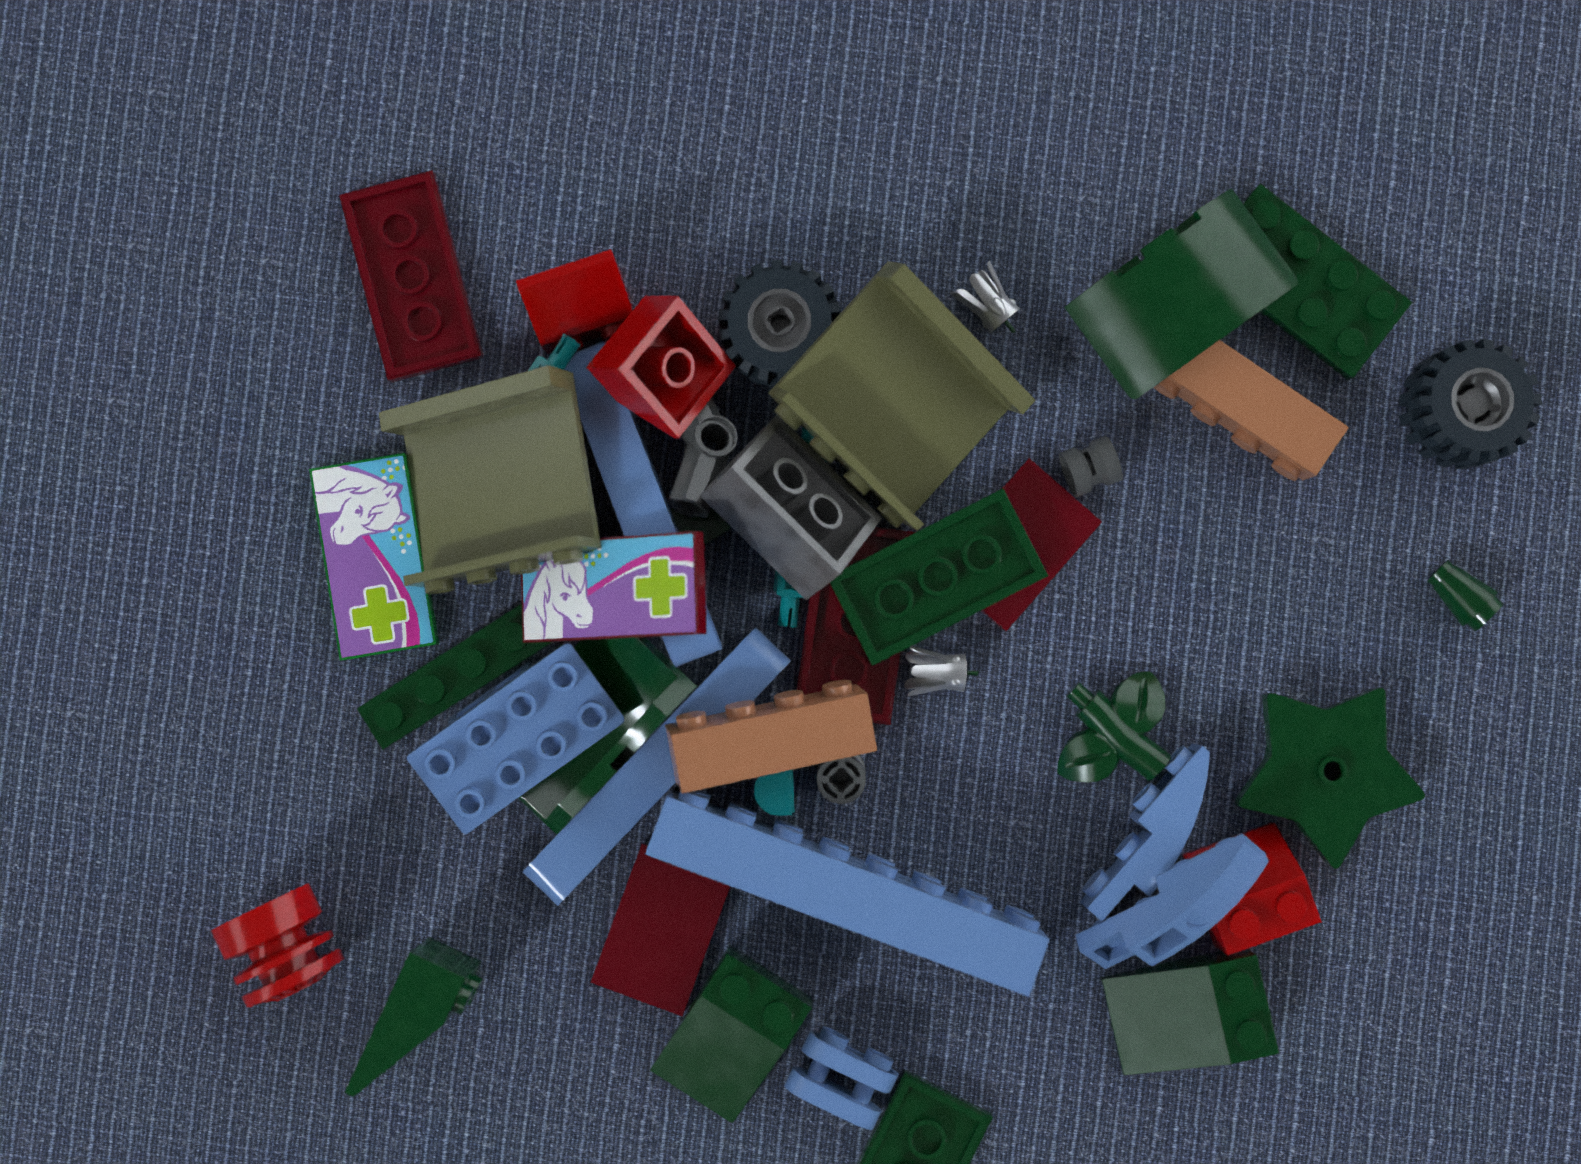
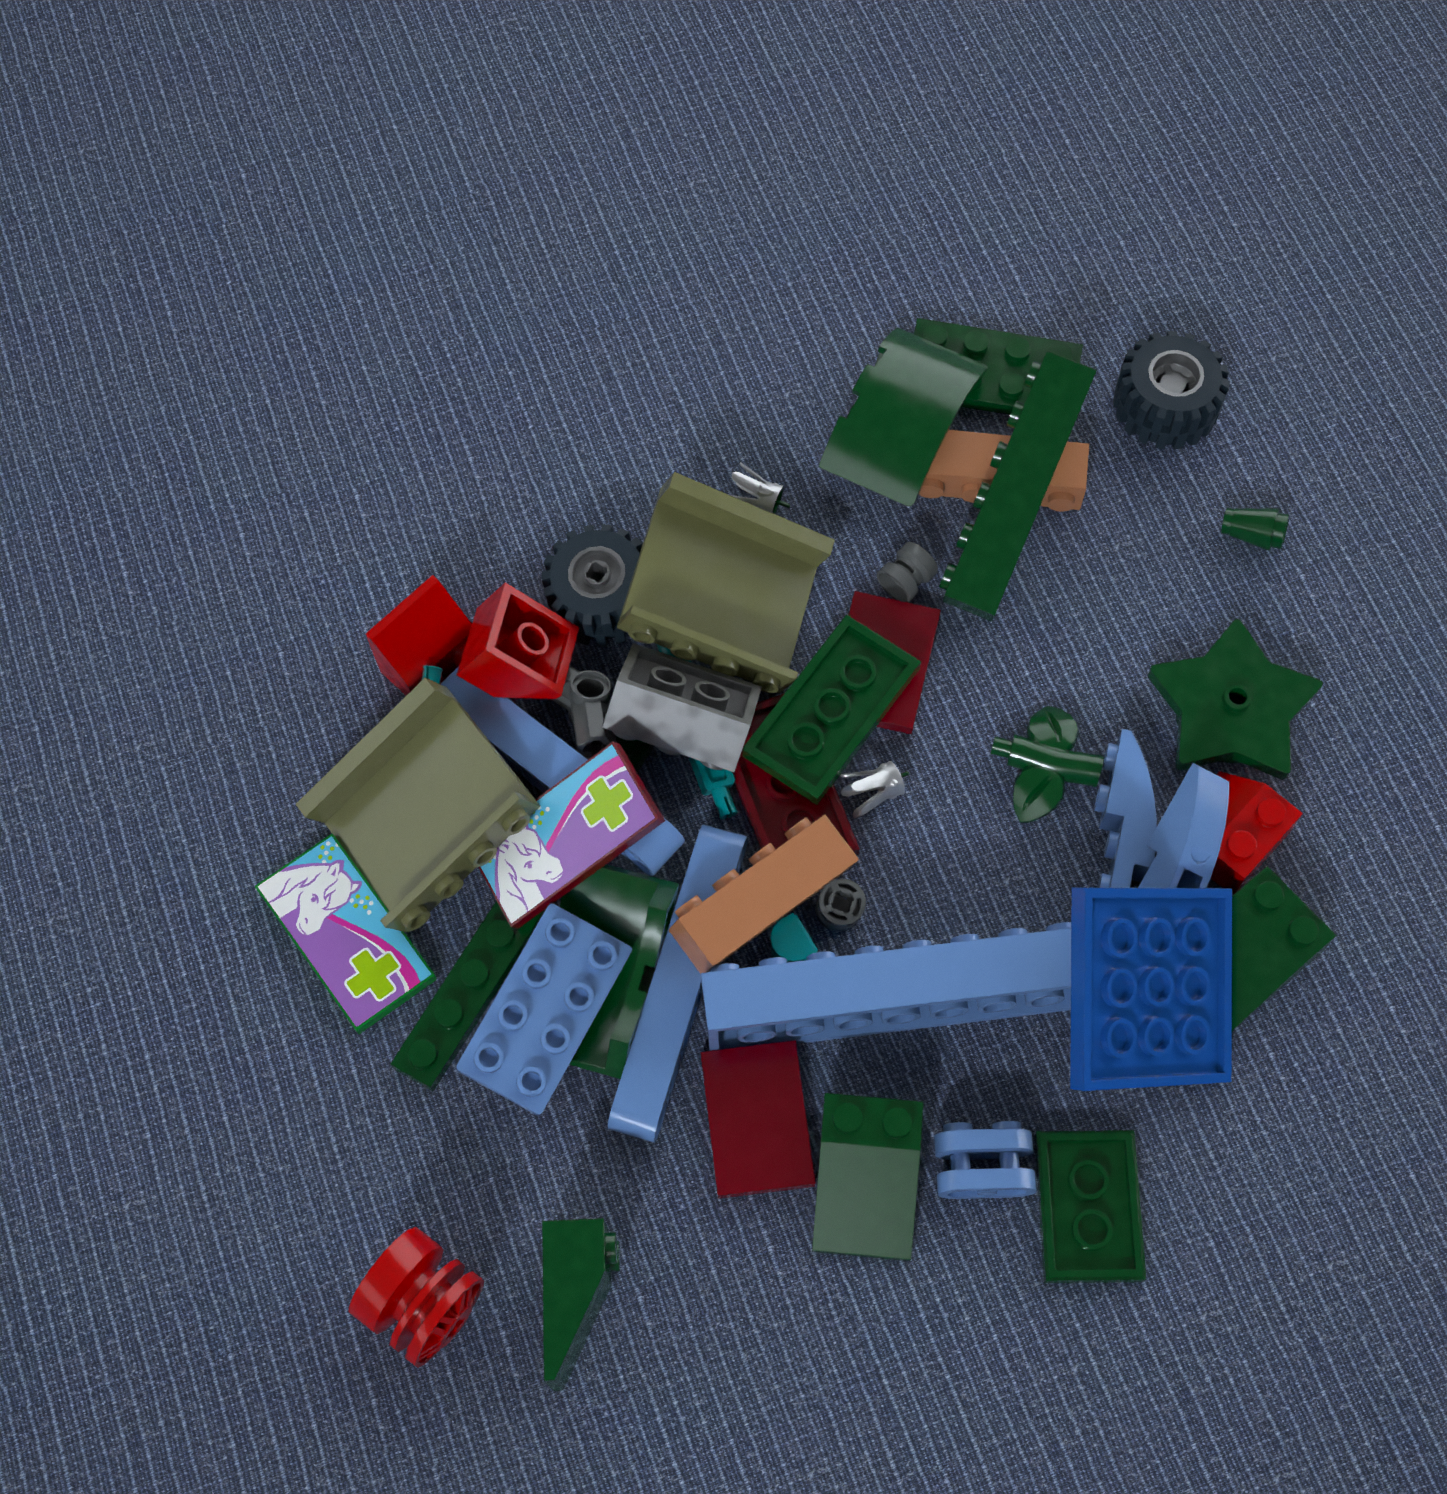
camera: 25 degrees left, 20 degrees down
dark red tile [339,170,484,383] -> none
none -> dark green brick [939,350,1097,622]
none -> blue plate [1070,887,1232,1091]

